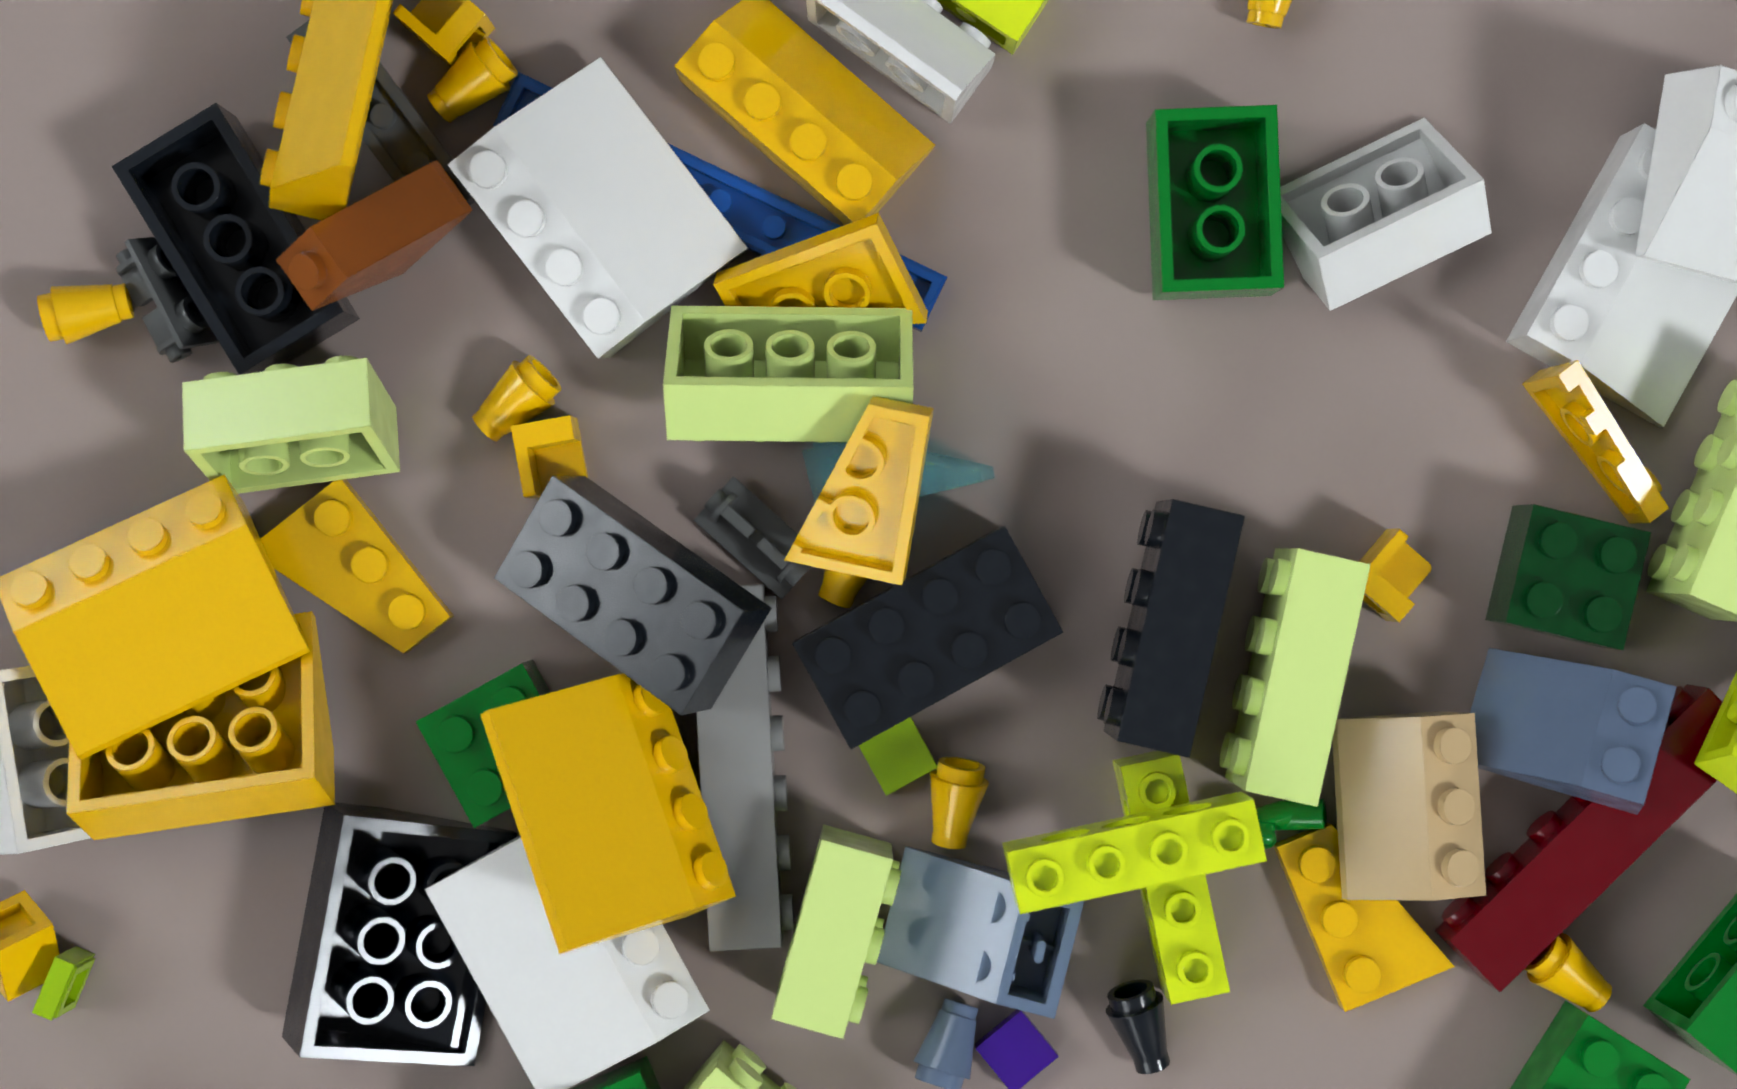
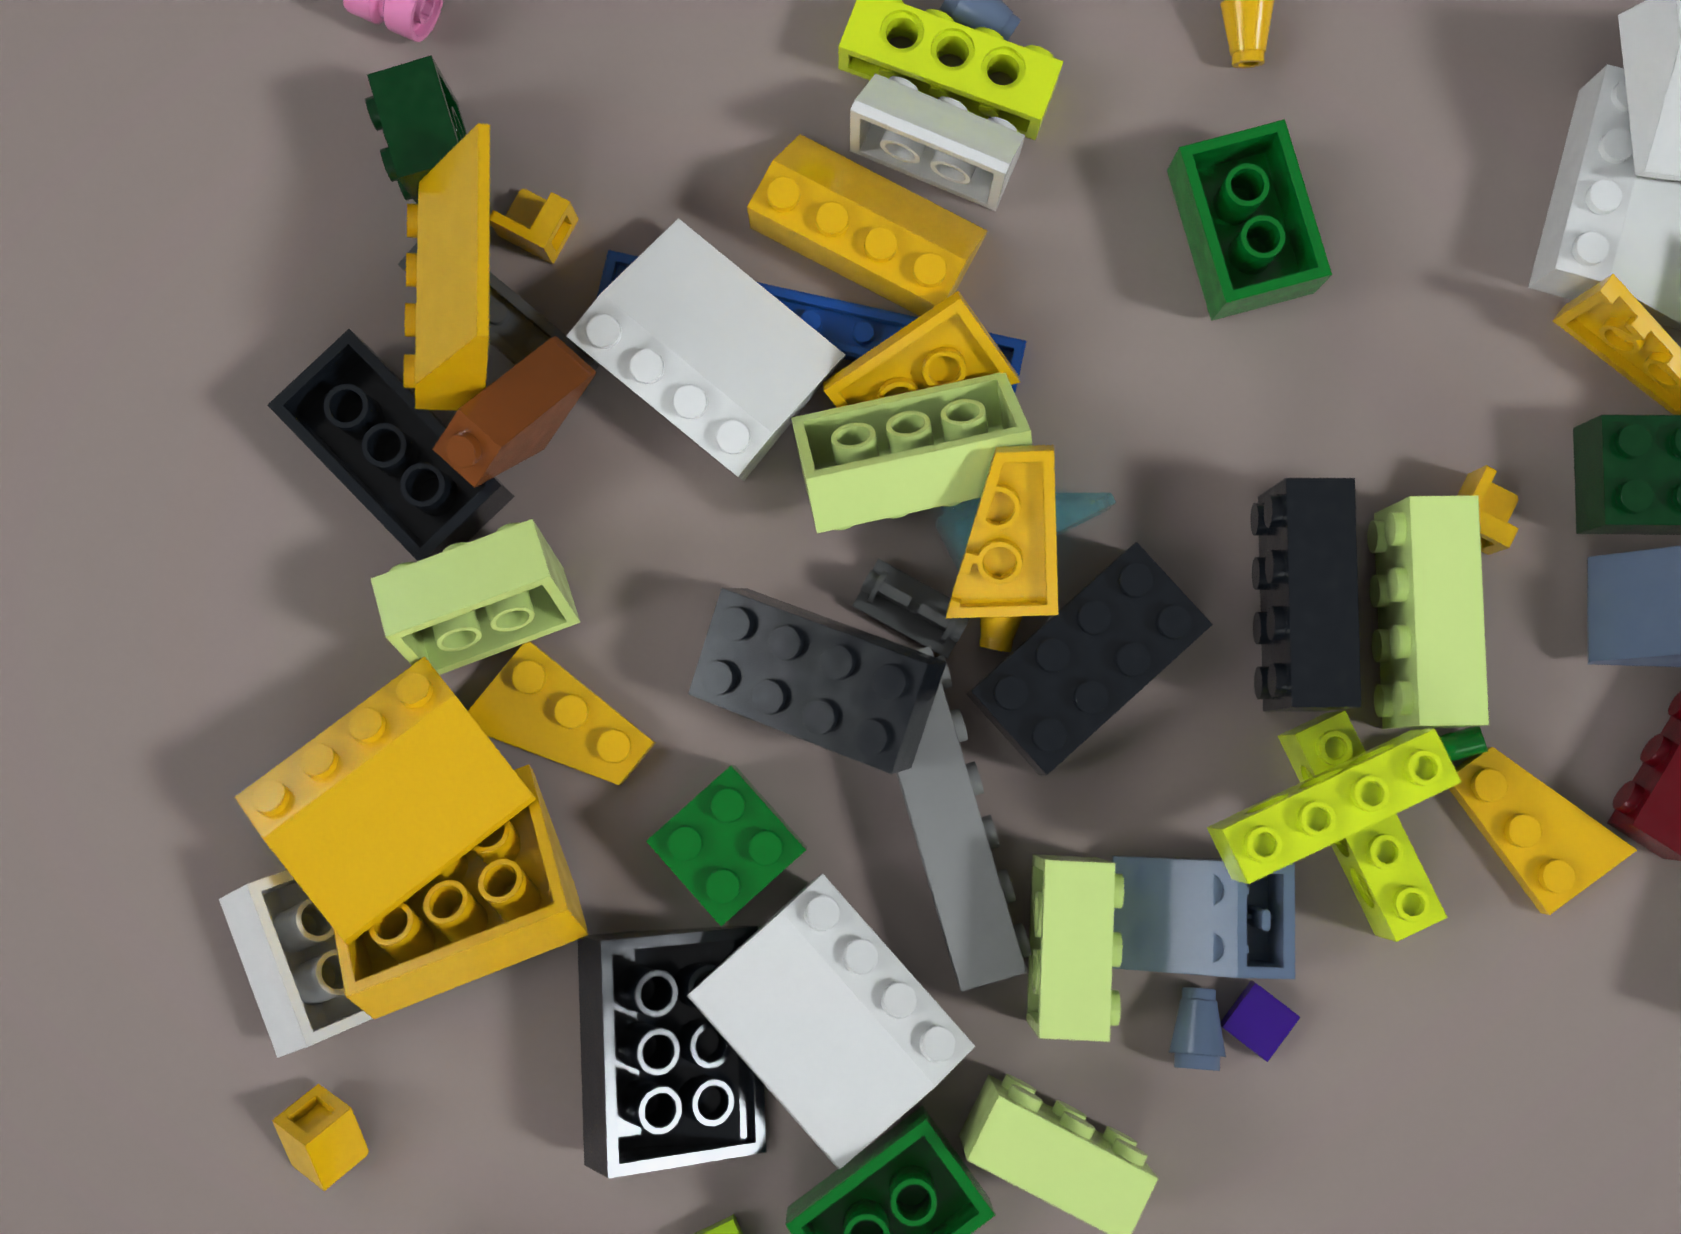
camera: 10 degrees left, 5 degrees down
lime tile [32,946,96,1021] -> none
yellow cone [37,283,134,345] -> none
dark grey hinge [116,237,219,363] -> none
yellow cone [427,37,518,123] -> none
yellow cone [472,355,561,442] -> none
yellow slope [480,673,736,955] -> none
yellow panel [511,415,588,499] -> none
lime tile [859,717,938,796] -> none
yellow cone [930,757,989,849] -> none
black cone [1106,979,1170,1074] -> none
white slope [1280,118,1492,311] -> none
tan slope [1332,711,1486,901] -> none

